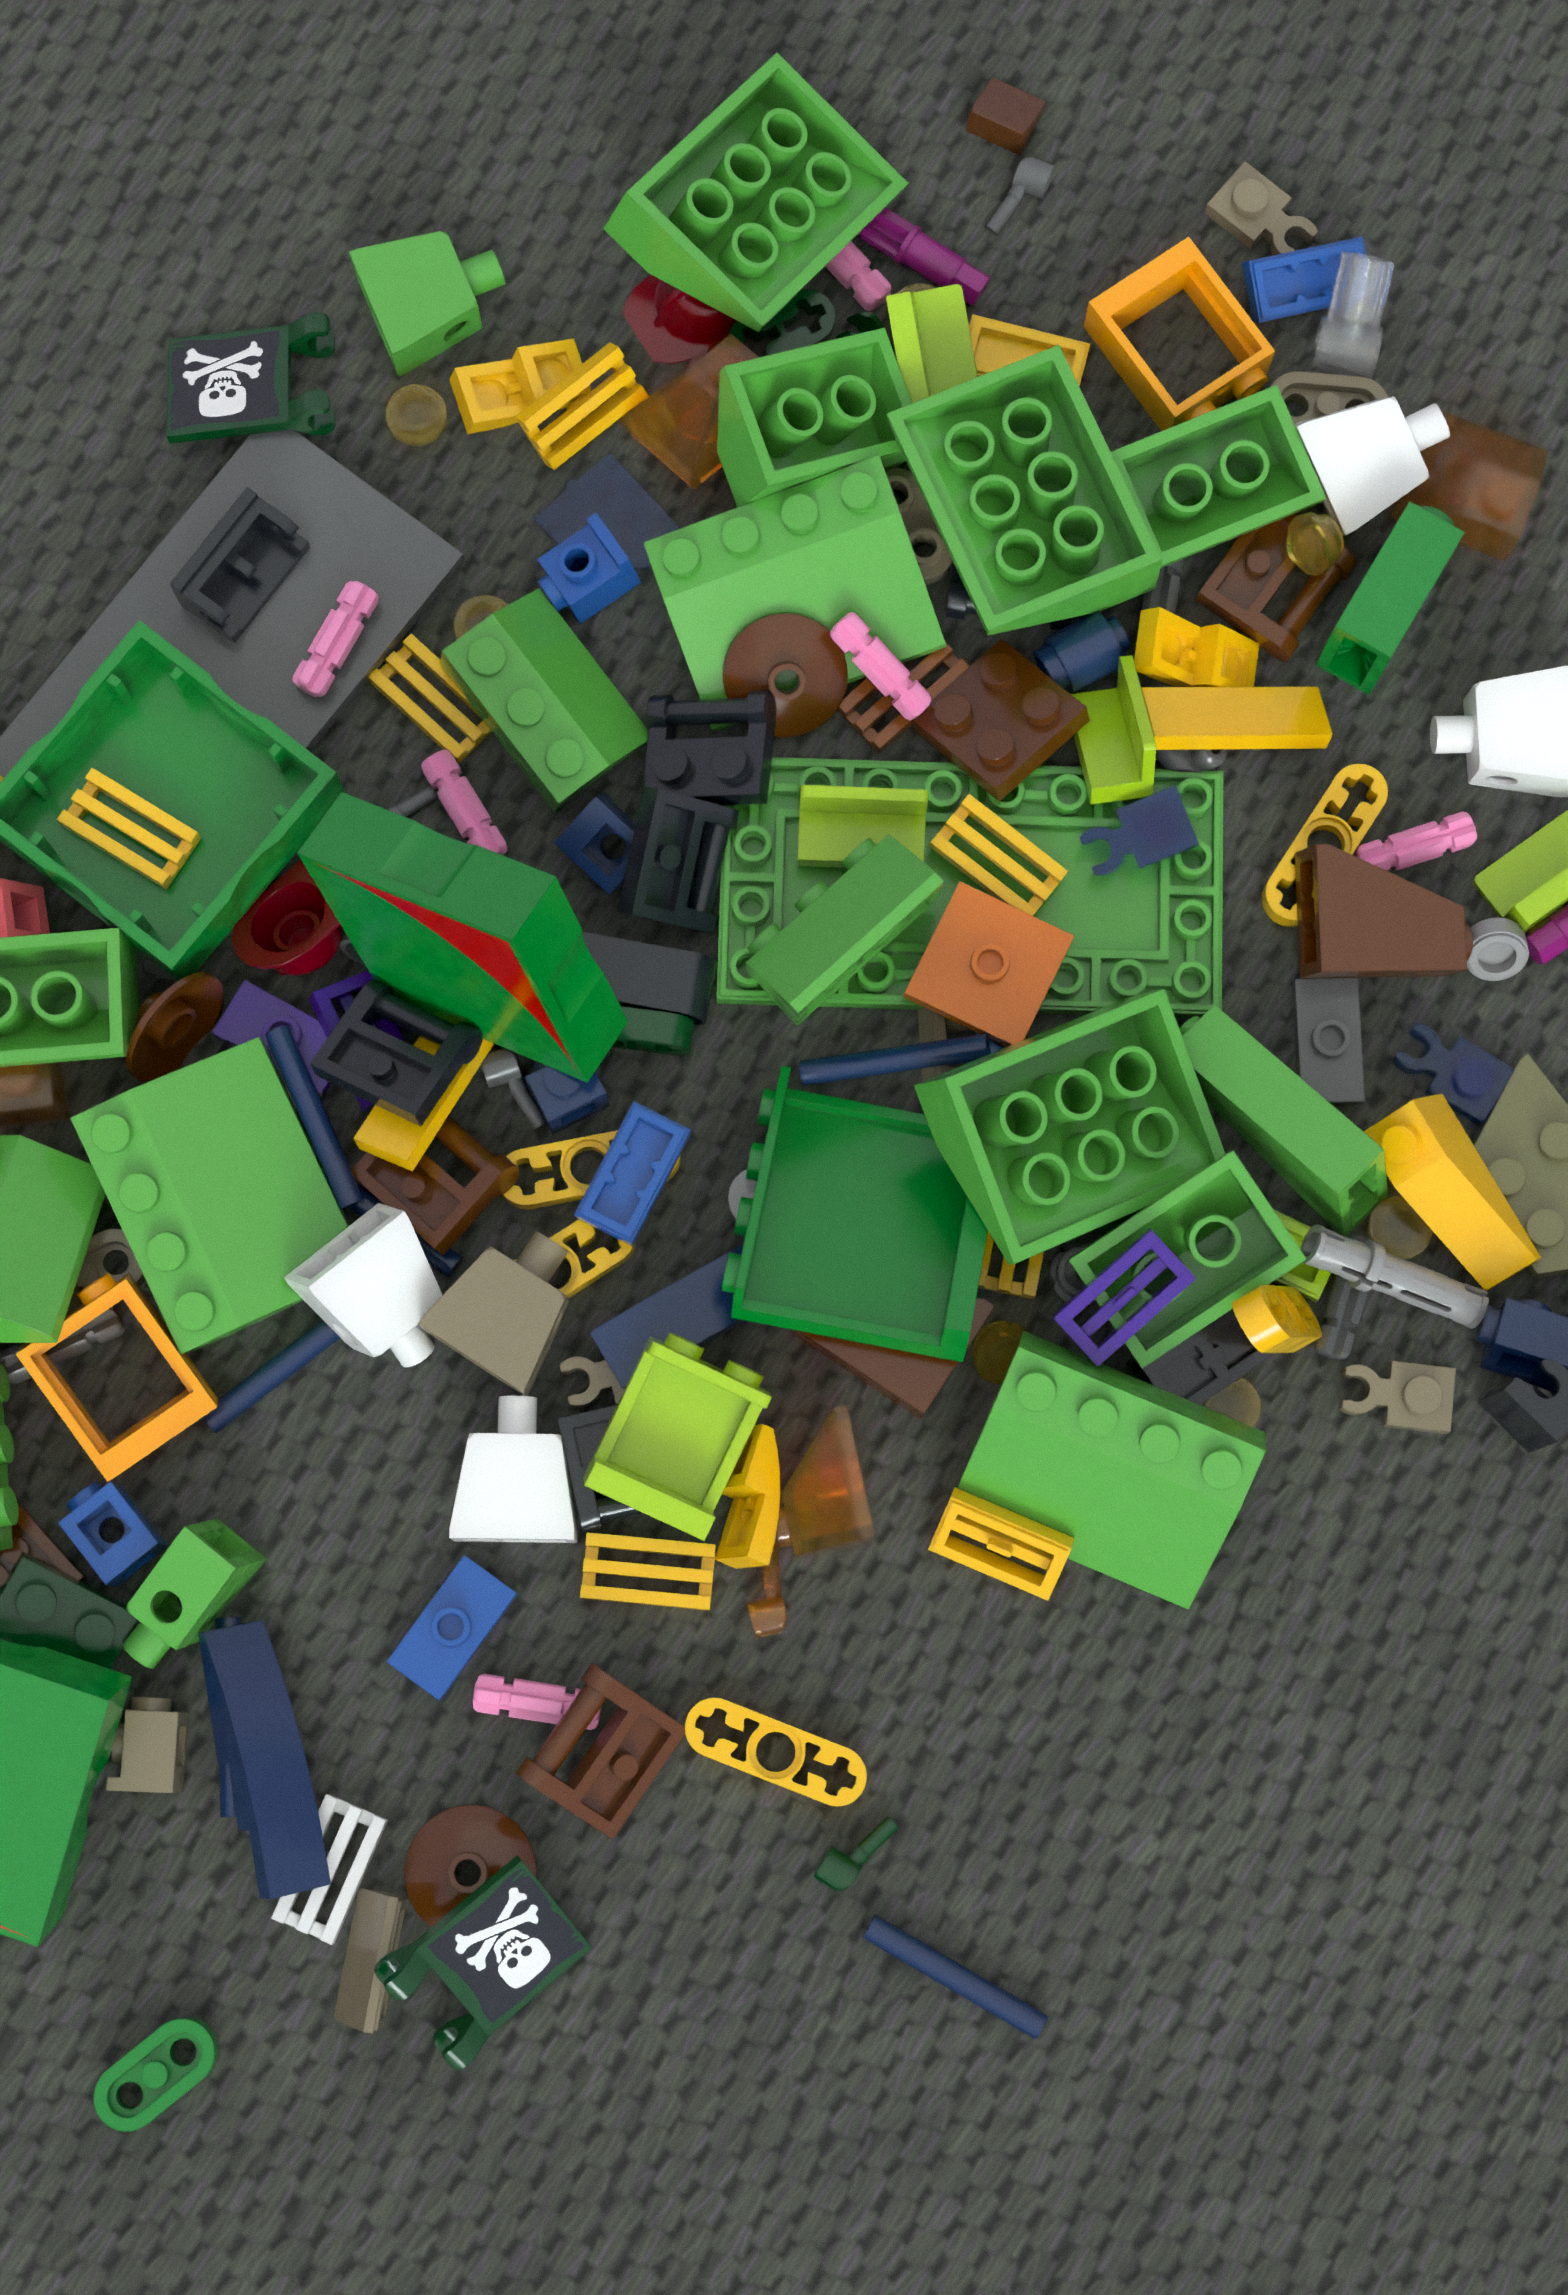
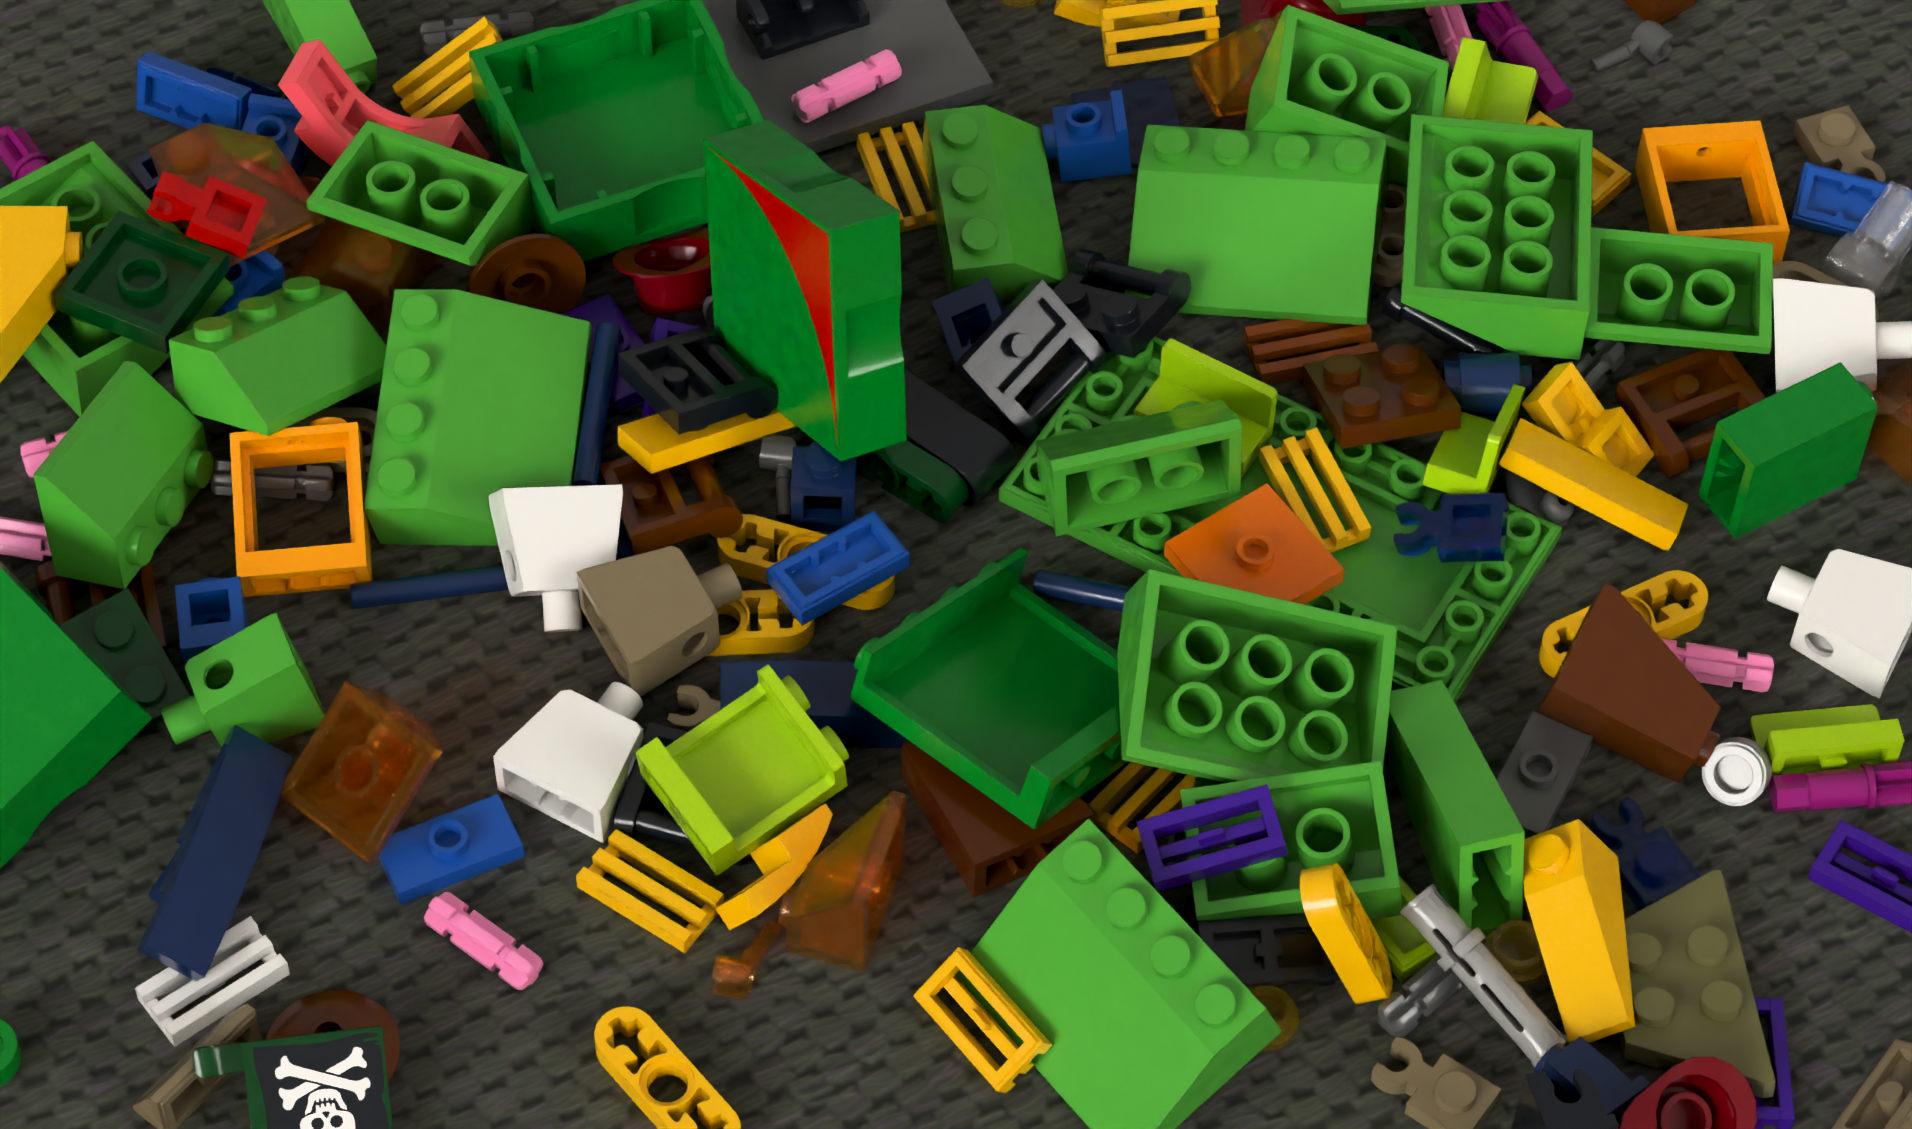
camera: 30 degrees right, 25 degrees down
yellow tile [56,768,201,890] -> none
dark tan brick [106,1697,189,1793] -> none
reddish brown plate [516,1663,685,1840] -> none
reddish brown dish [723,612,848,737] -> none
bright pink axle [830,612,932,721] -> none
clear yellow plate [1286,512,1344,576] -> none
none -> clear orange slope [280,681,443,864]

